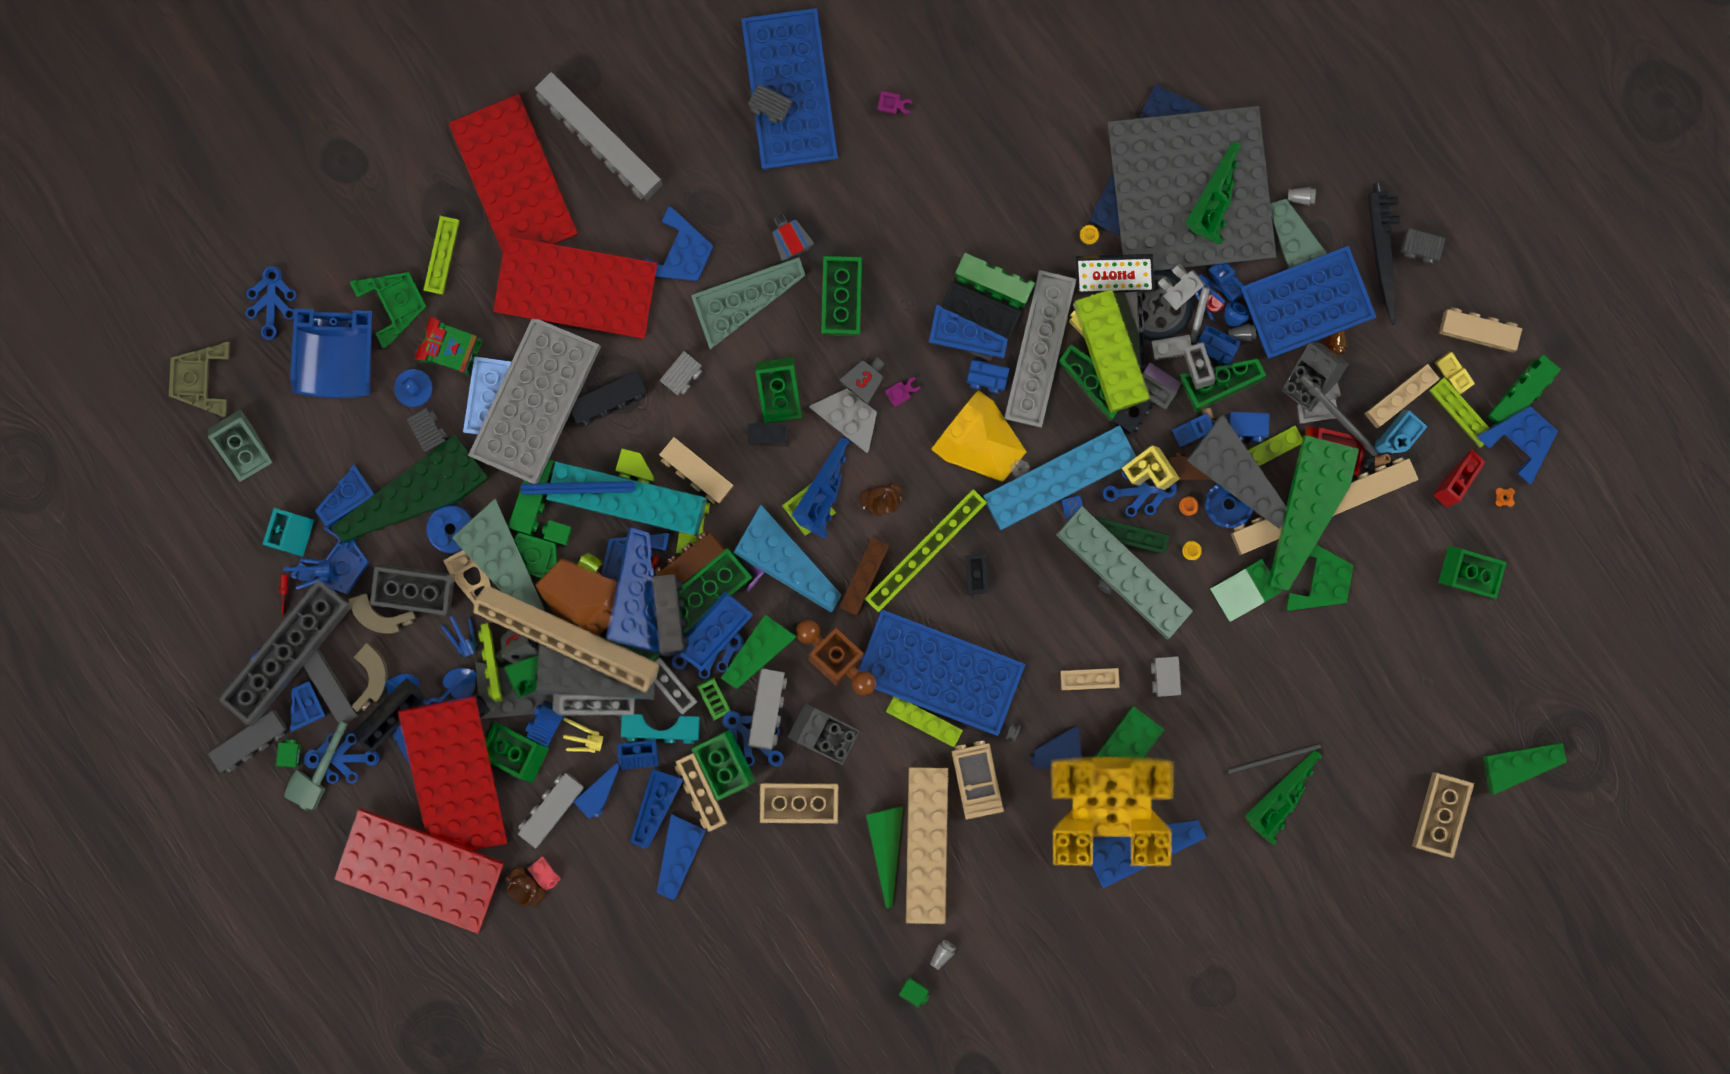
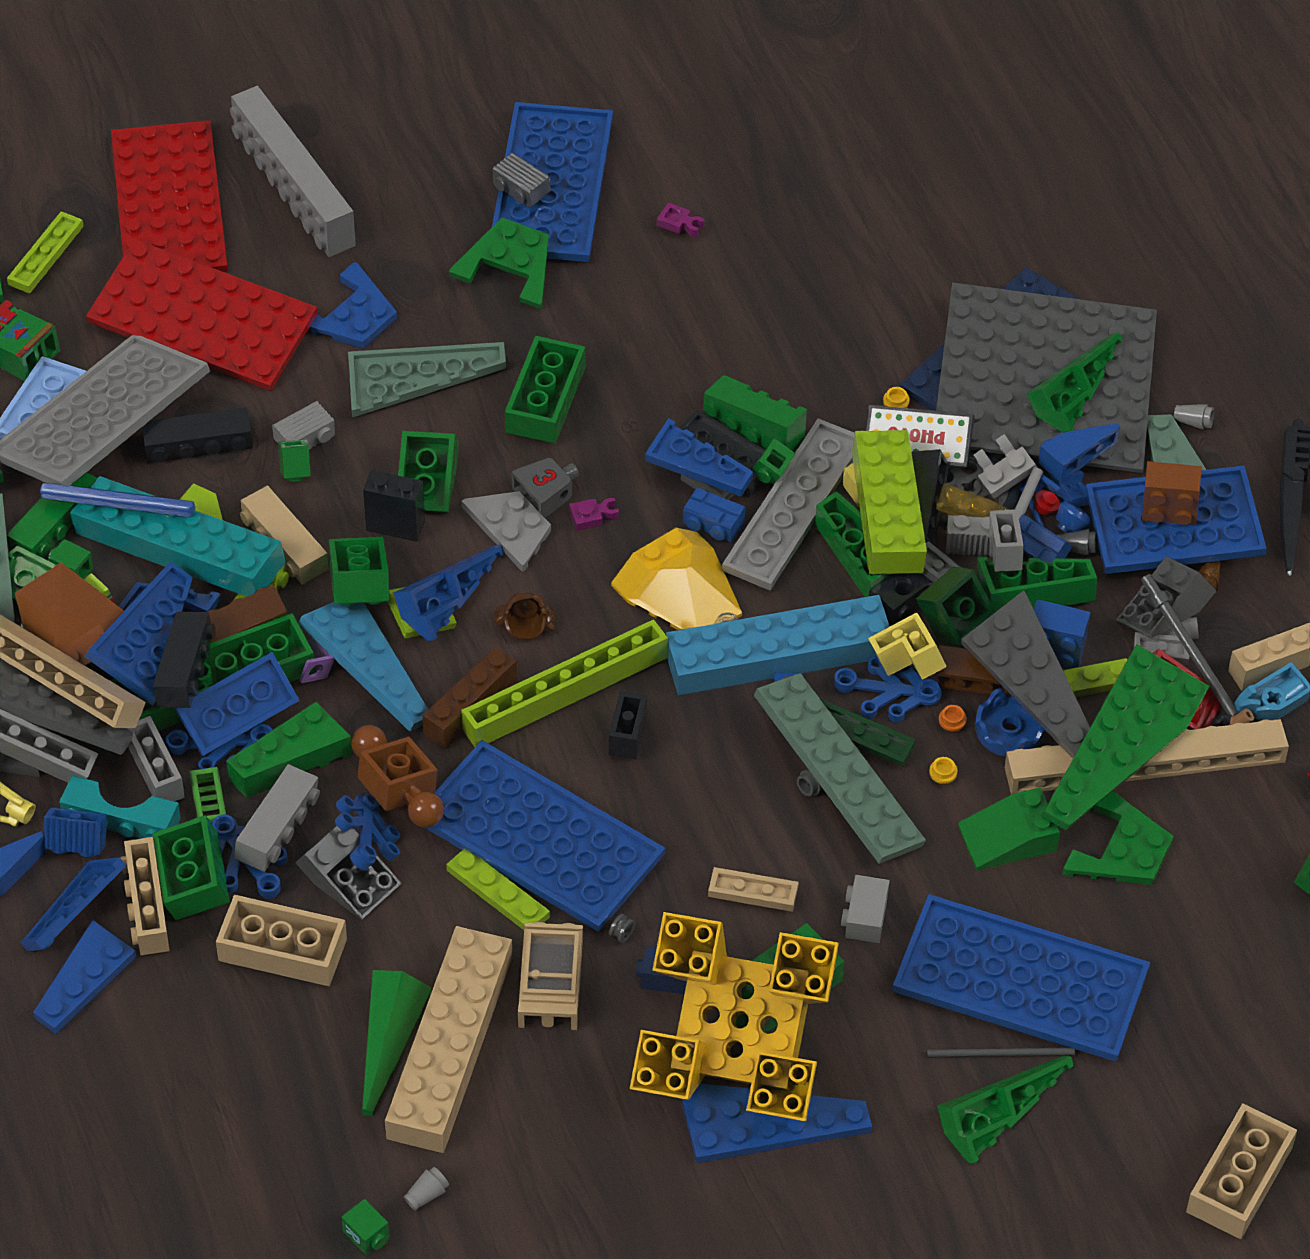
camera: 20 degrees right, 35 degrees down
torso [772,214,814,263] -> none
none -> green brick [278,439,311,482]
none -> green brick [329,537,389,606]
none -> blue plant [335,793,401,870]
none -> green wing [449,218,549,310]
none -> green brick [752,438,796,485]
none -> blue plate [892,894,1150,1062]
none -> dark green brick [916,566,995,646]
none -> clear yellow hinge [936,483,1010,517]
none -> blue slope [1038,423,1120,482]
none -> dark orange brick [1142,461,1202,525]

